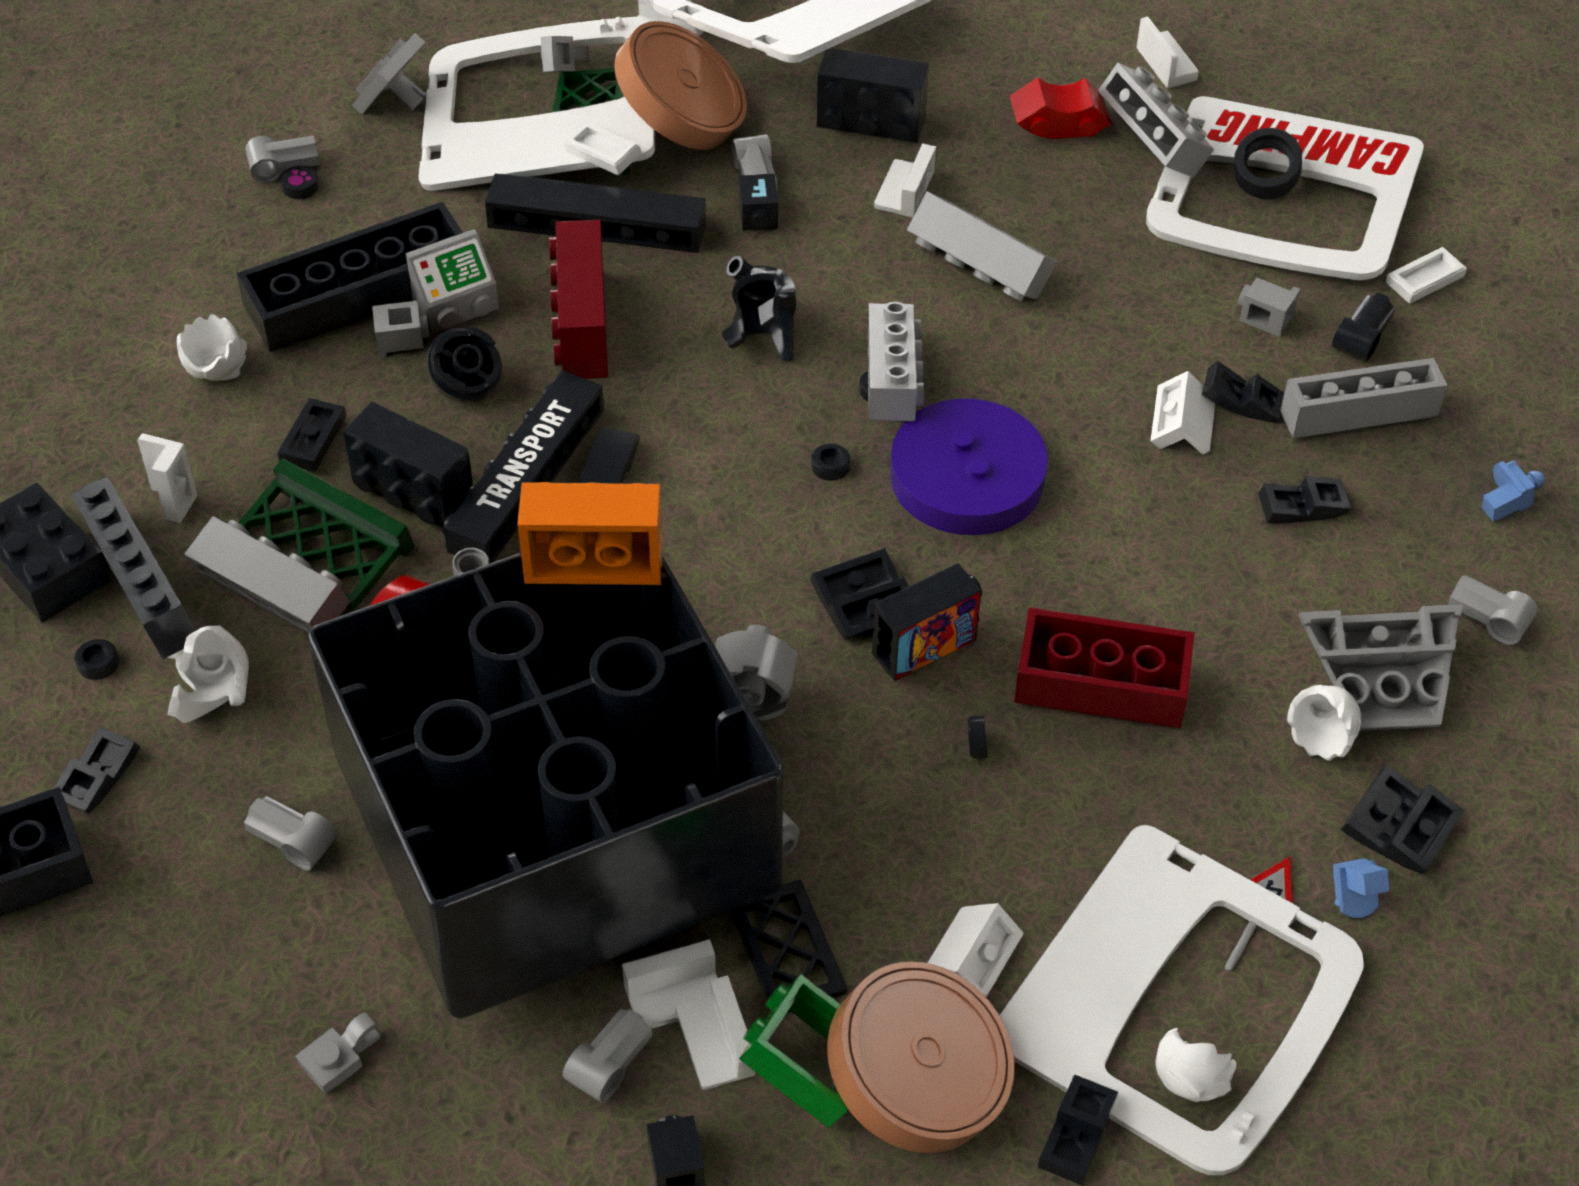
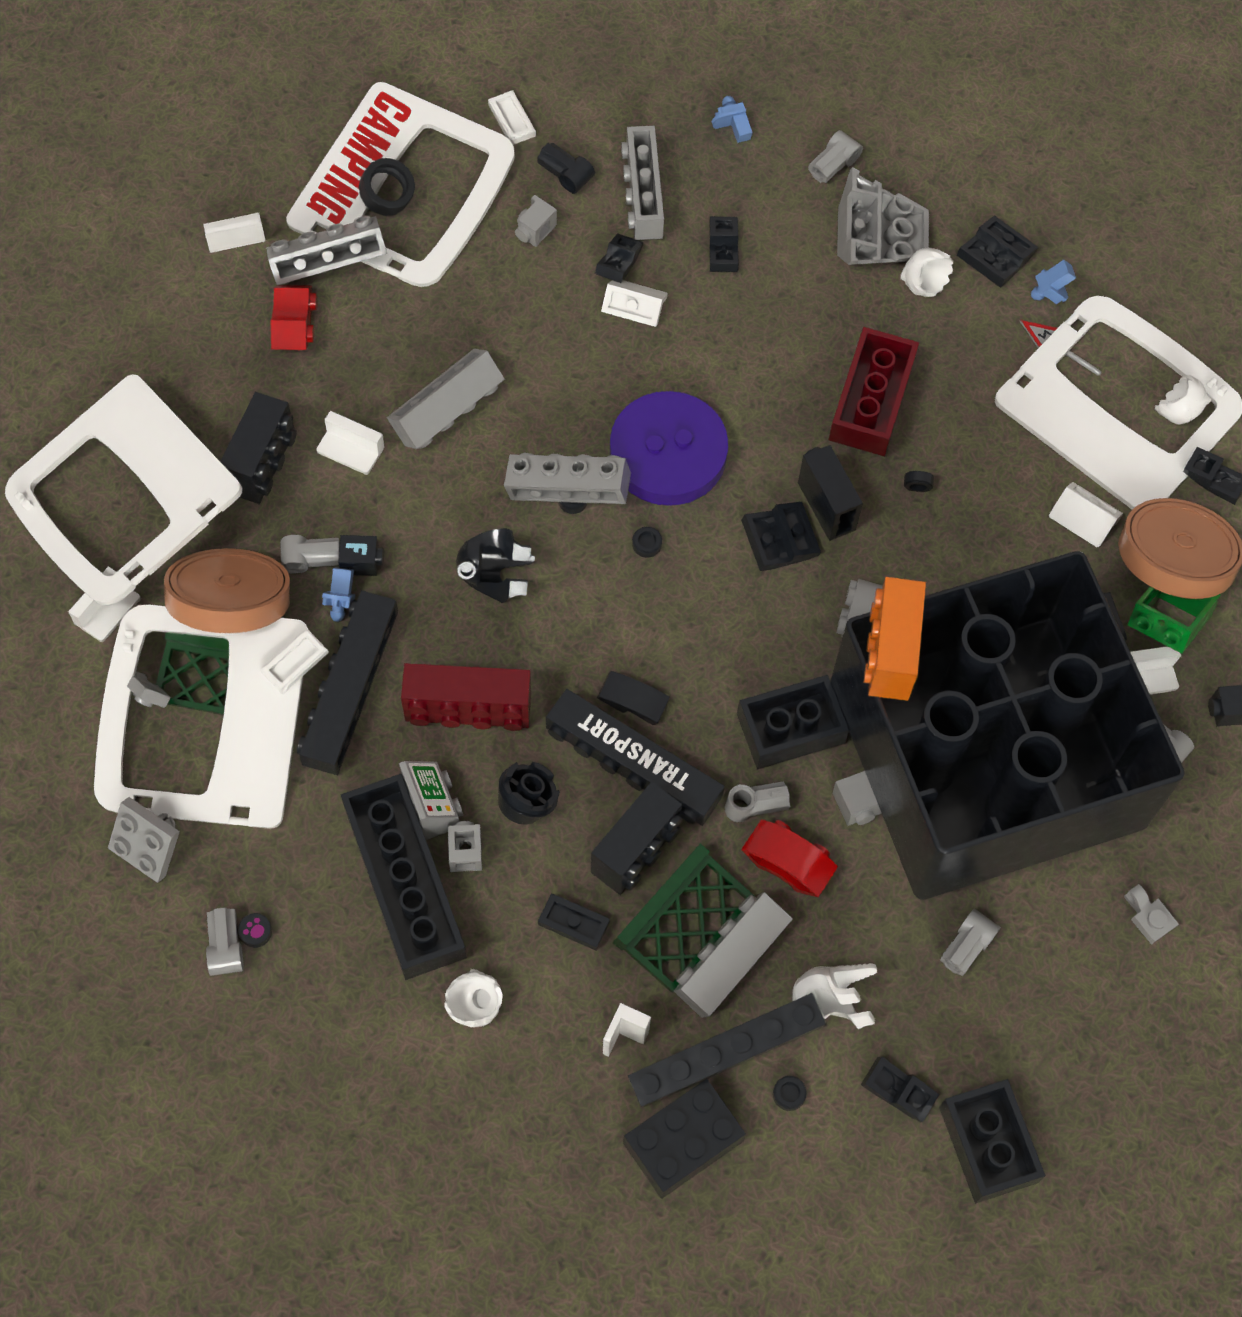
camera: 85 degrees left, 15 degrees up
none -> medium blue piece [322,567,356,622]

